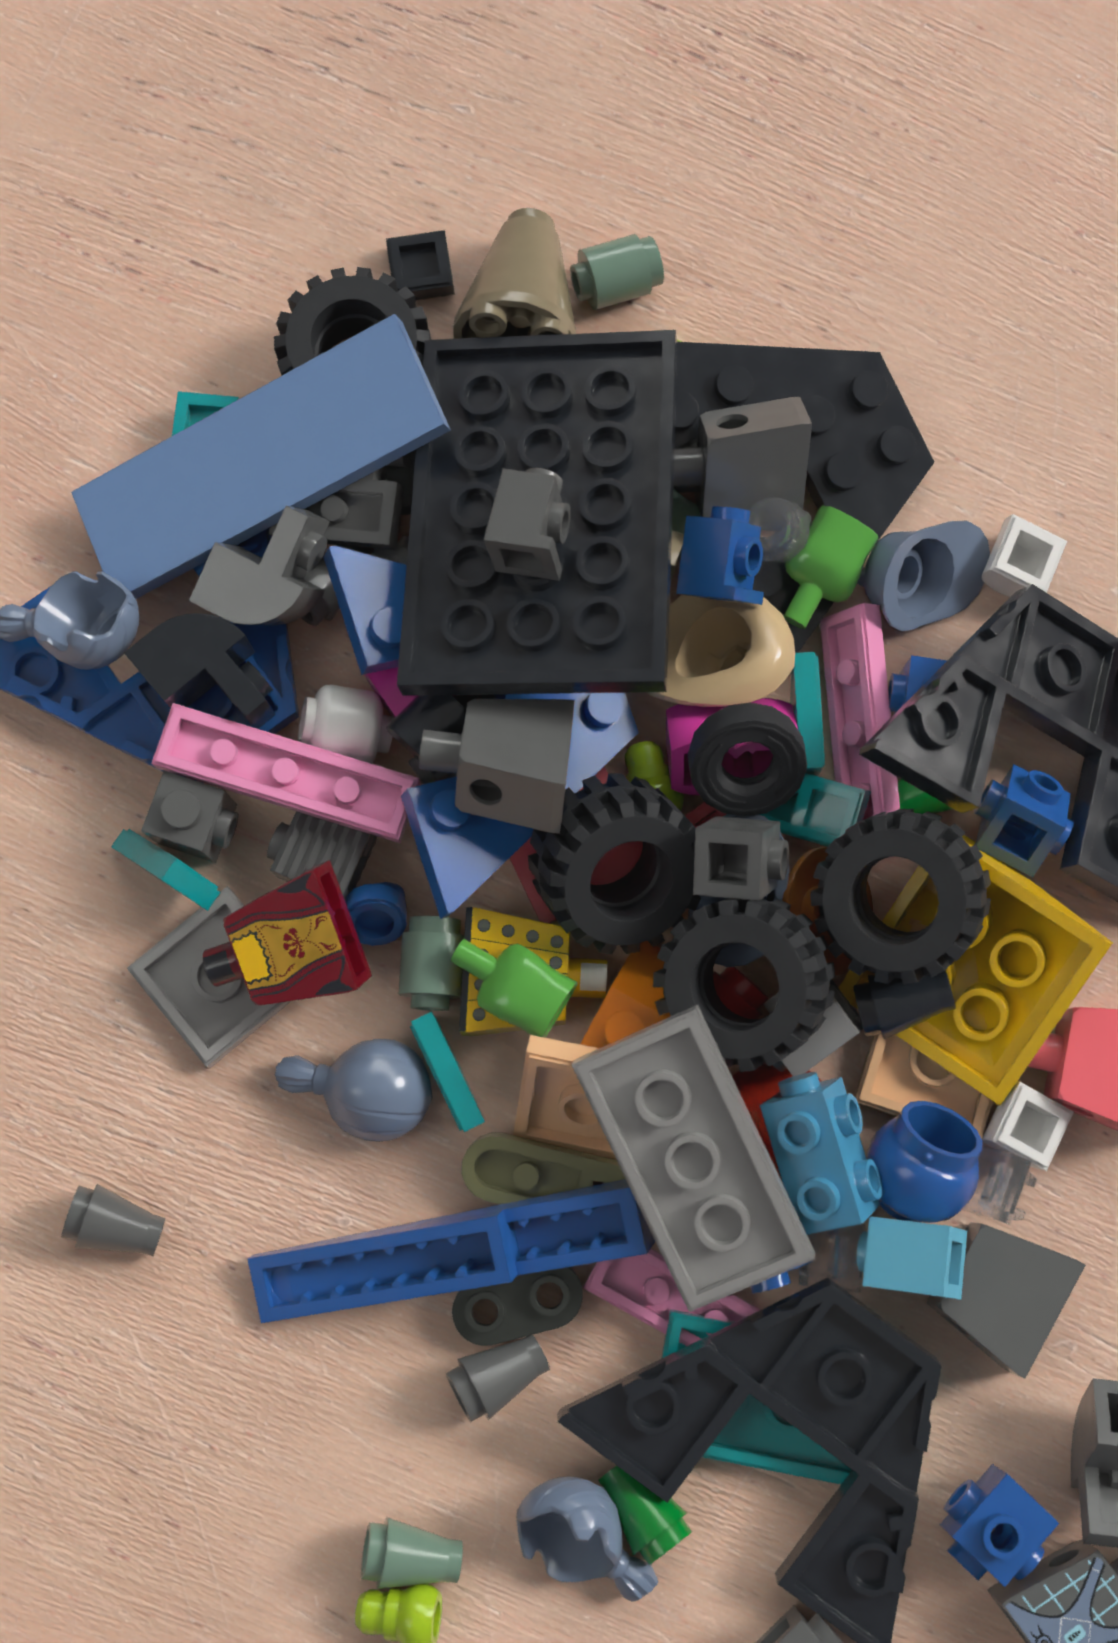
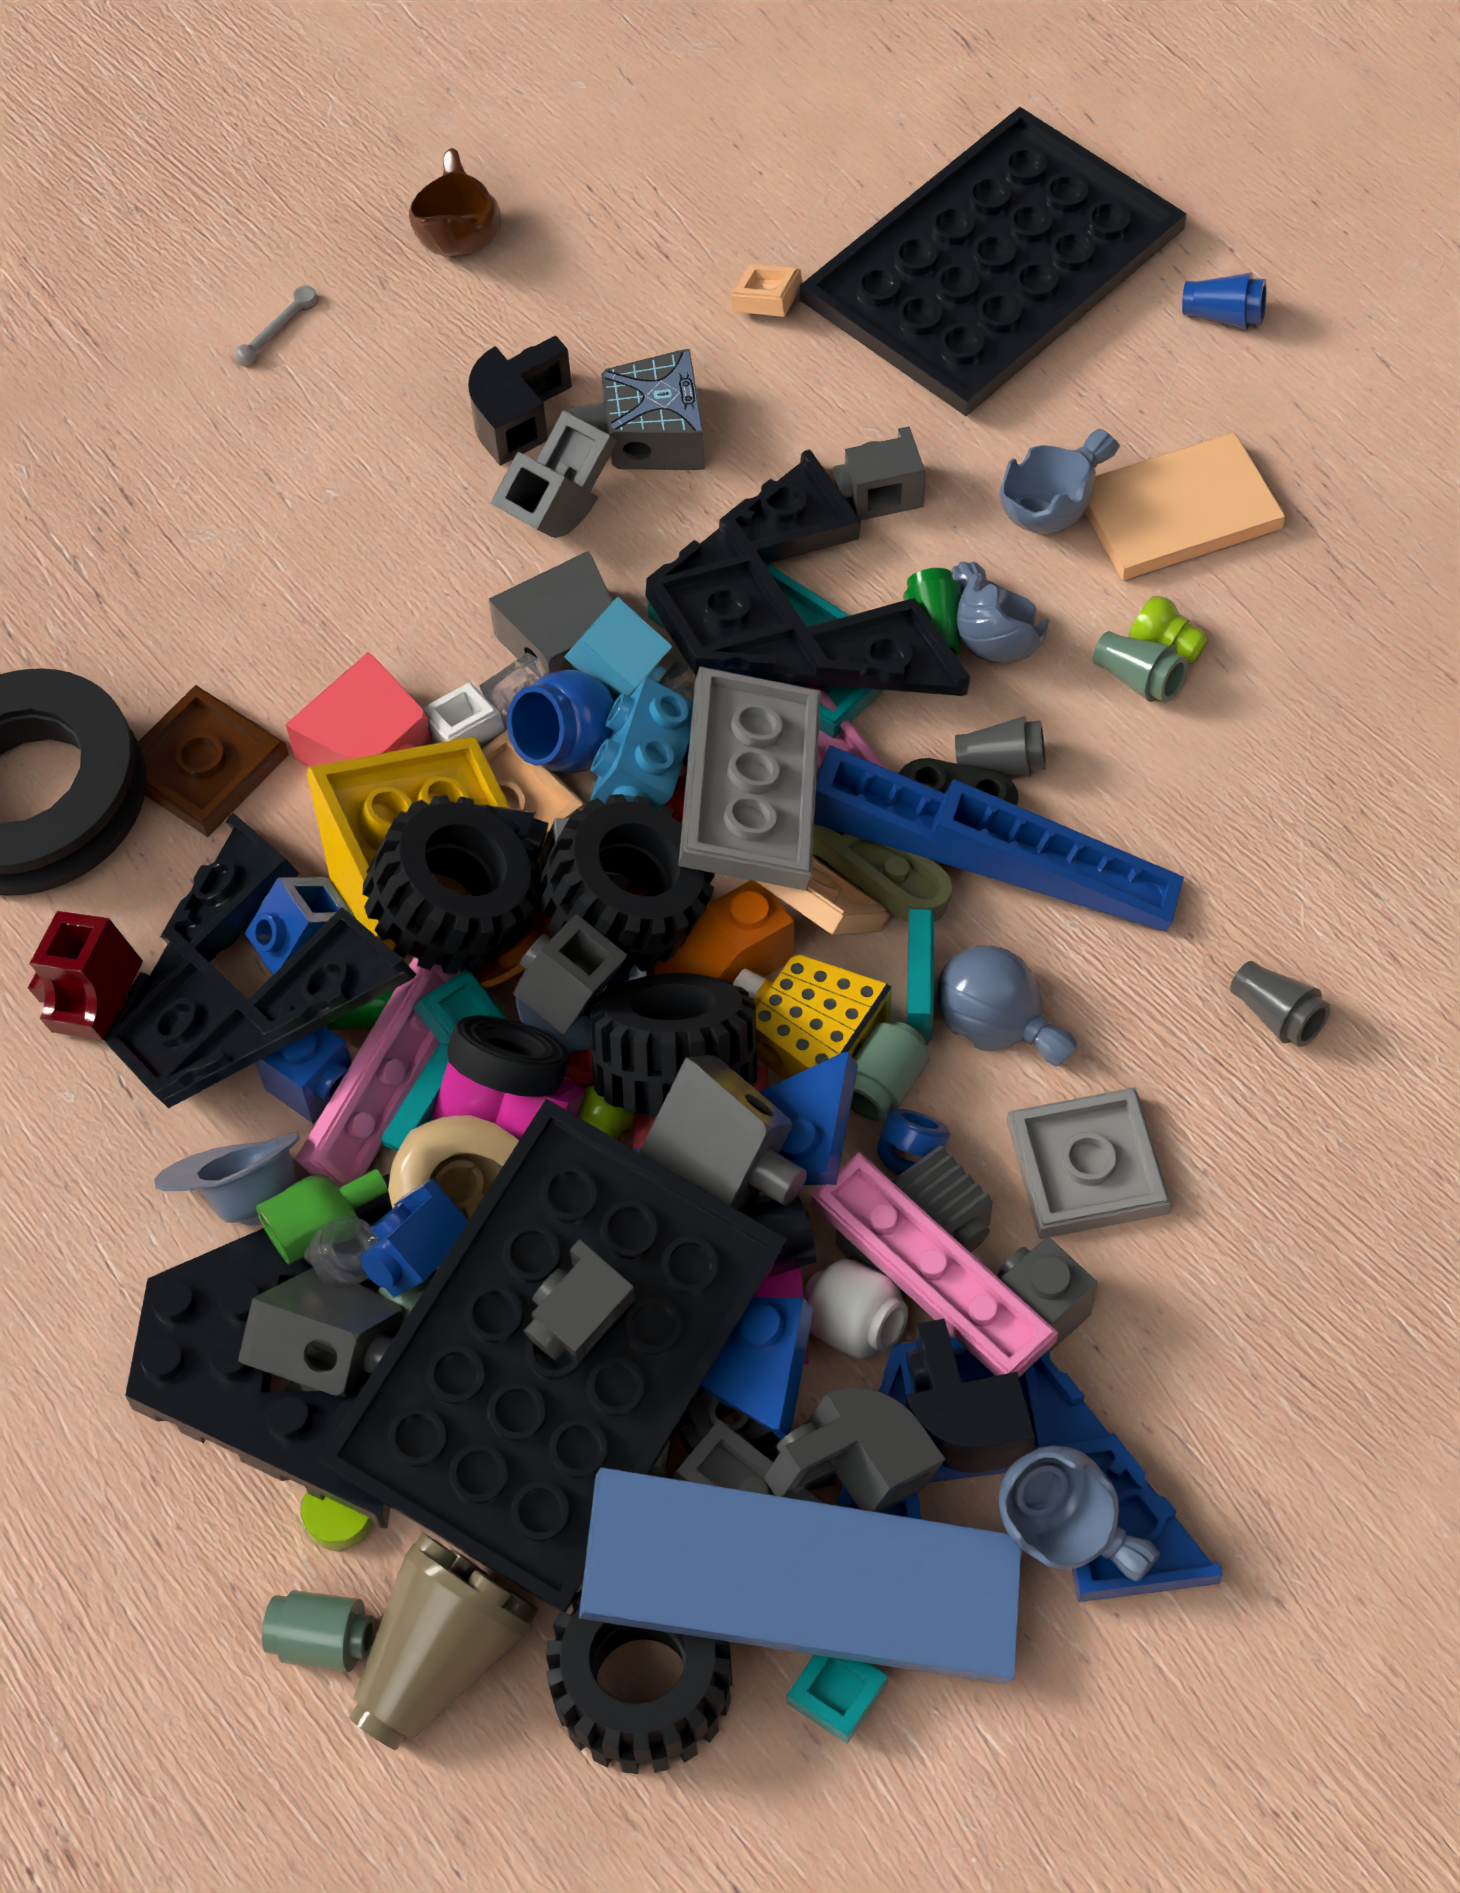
camera: 150 degrees left, 20 degrees down
teal tile [111,829,221,911] -> none
torso [202,860,372,1006] -> none
black tile [386,230,455,300] -> none
bright green piece [451,939,578,1038] -> none
blue brick [939,1464,1060,1587] -> none
white brick [982,514,1067,597] -> none

